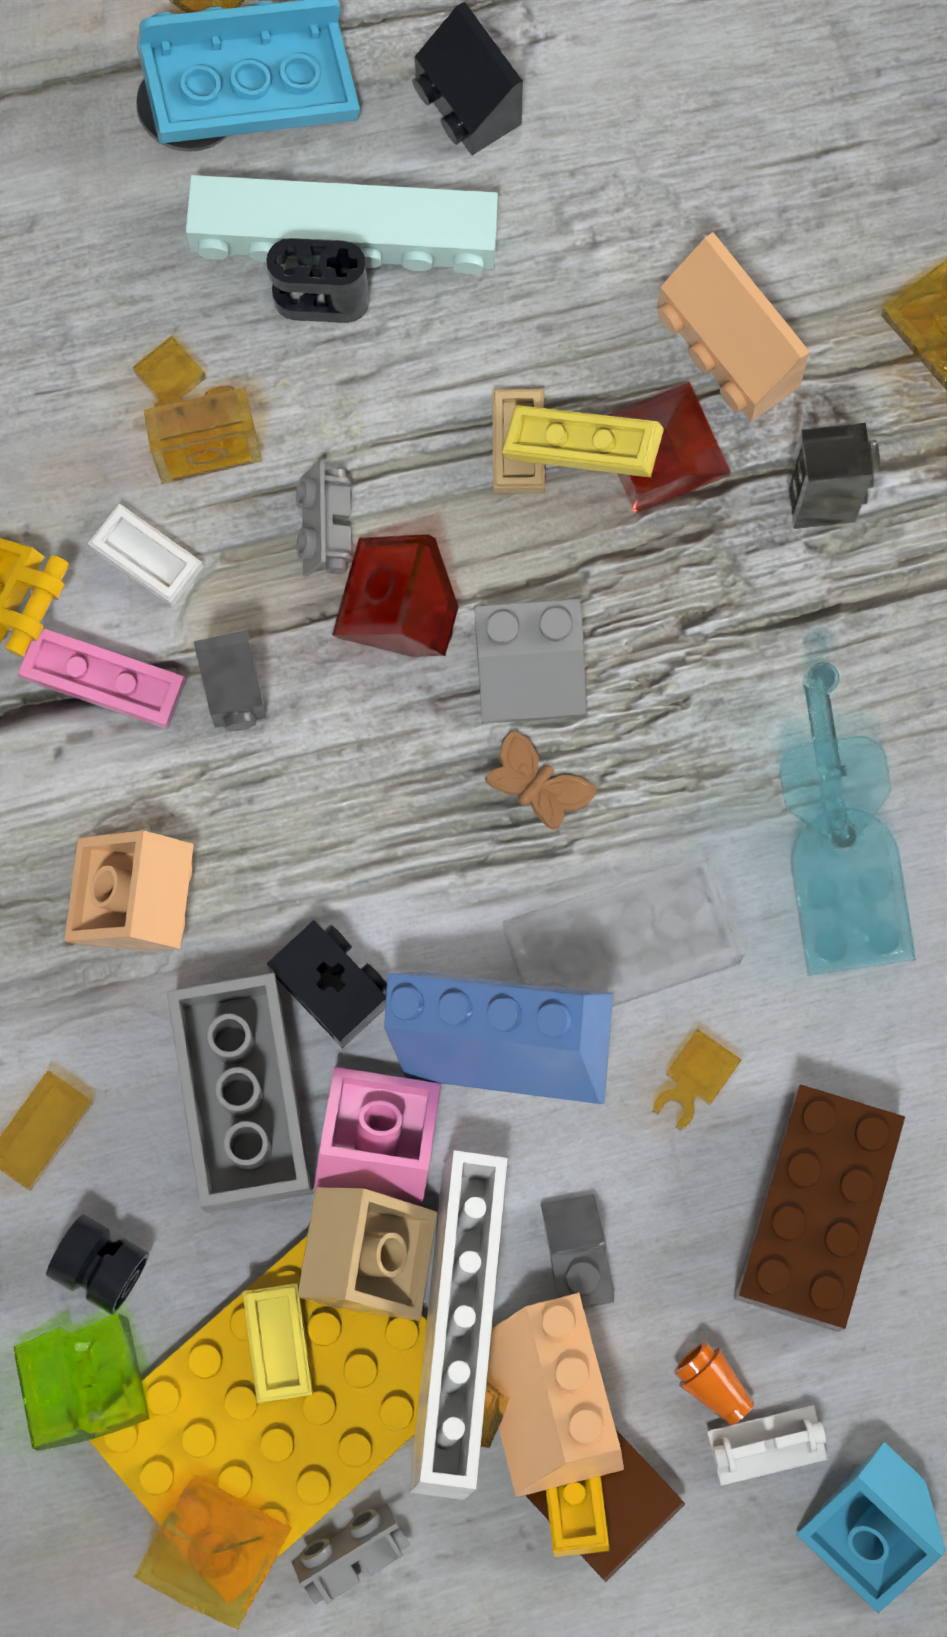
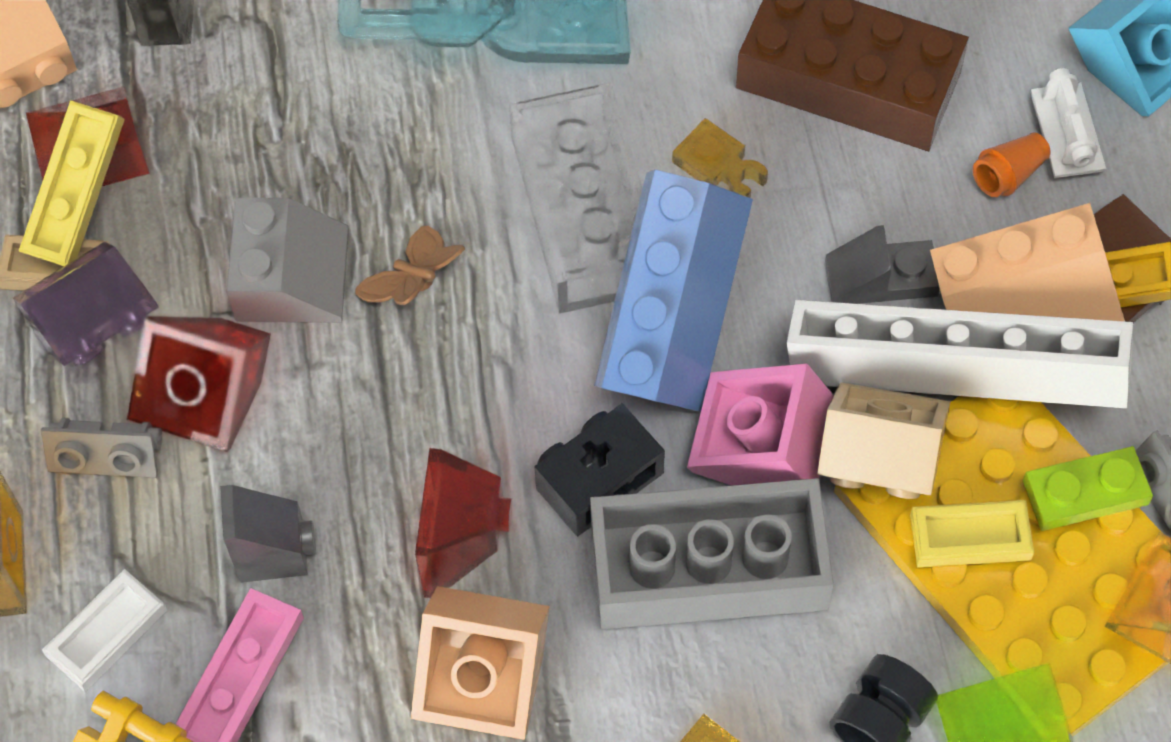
camera: 85 degrees left, 15 degrees down
none -> clear purple slope [13,242,159,366]
none -> clear red slope [415,448,513,598]
none -> lime plate [1023,446,1153,531]

